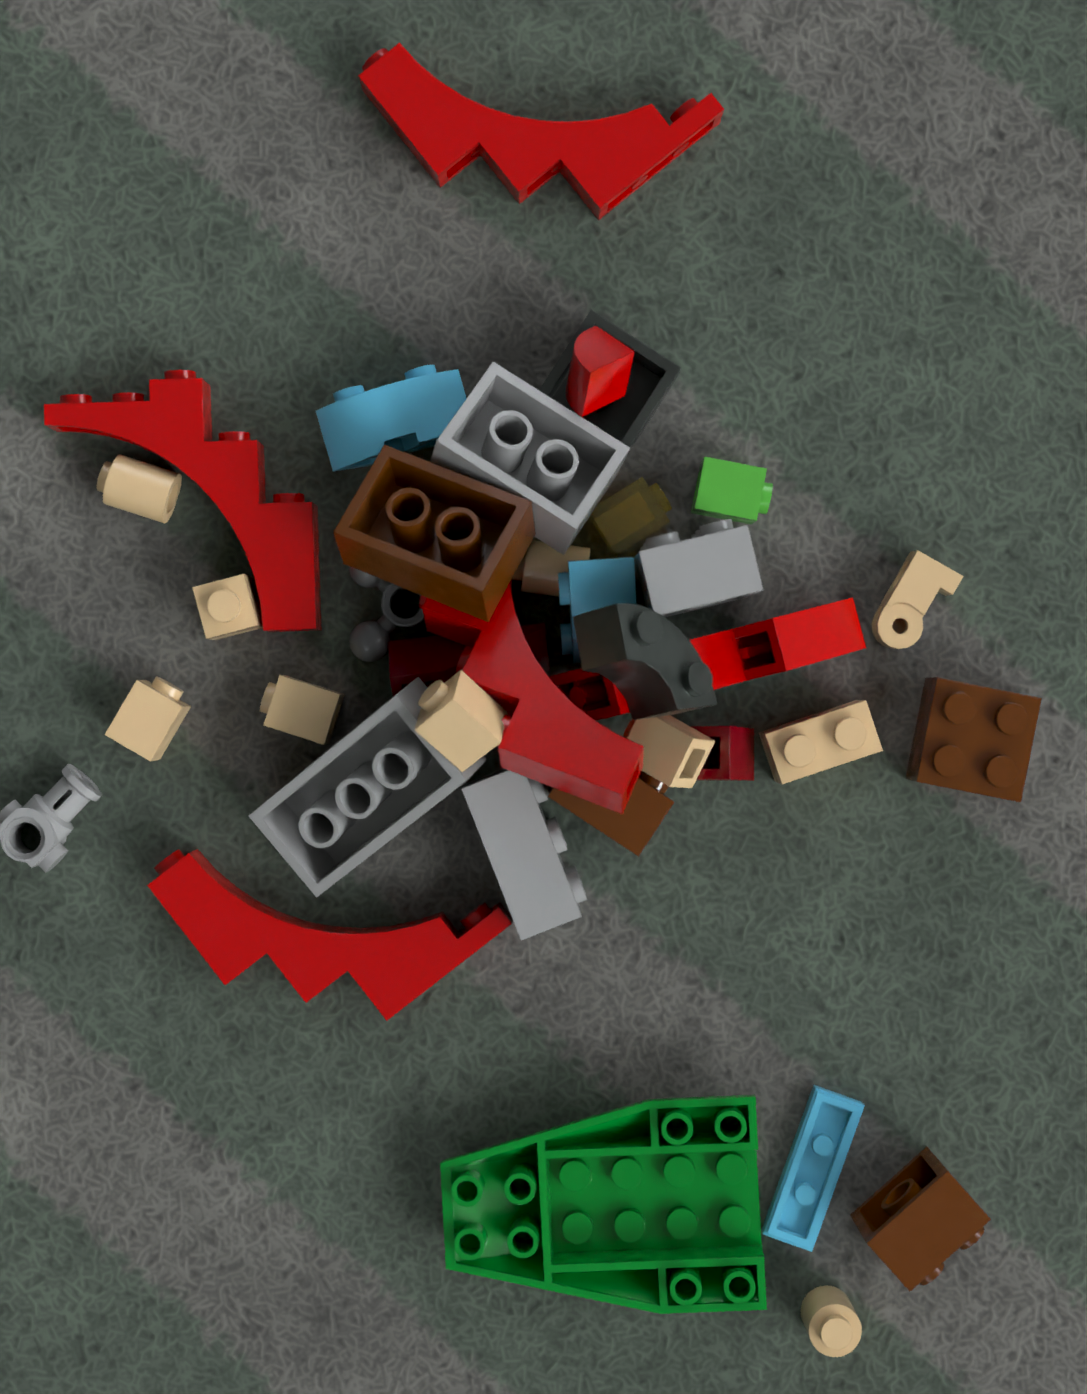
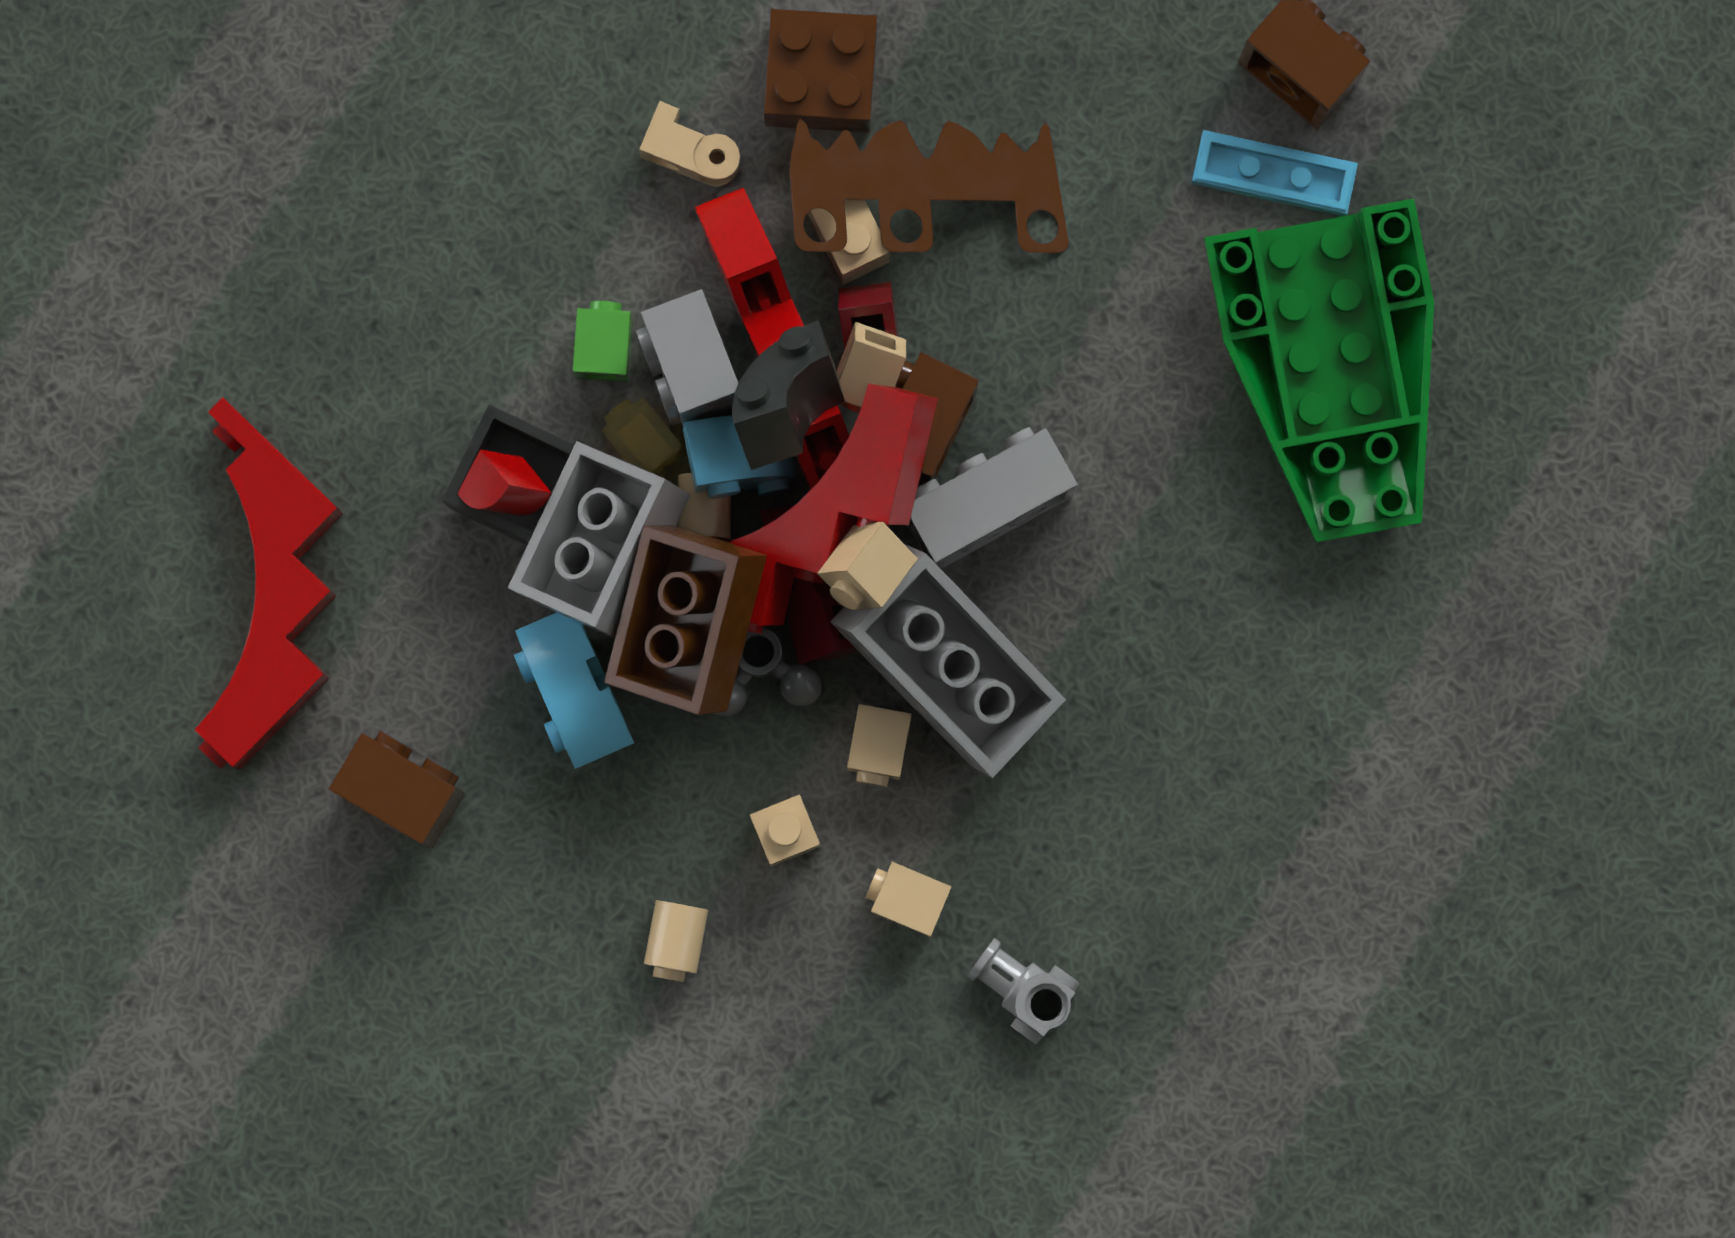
camera: 95 degrees left, 5 degrees down
red arch [44,370,322,632] -> none
red arch [147,849,513,1021] -> none
tan brick [801,1286,862,1357] -> none
none -> reddish brown brick [329,731,465,848]
none -> reddish brown piece [789,119,1069,253]

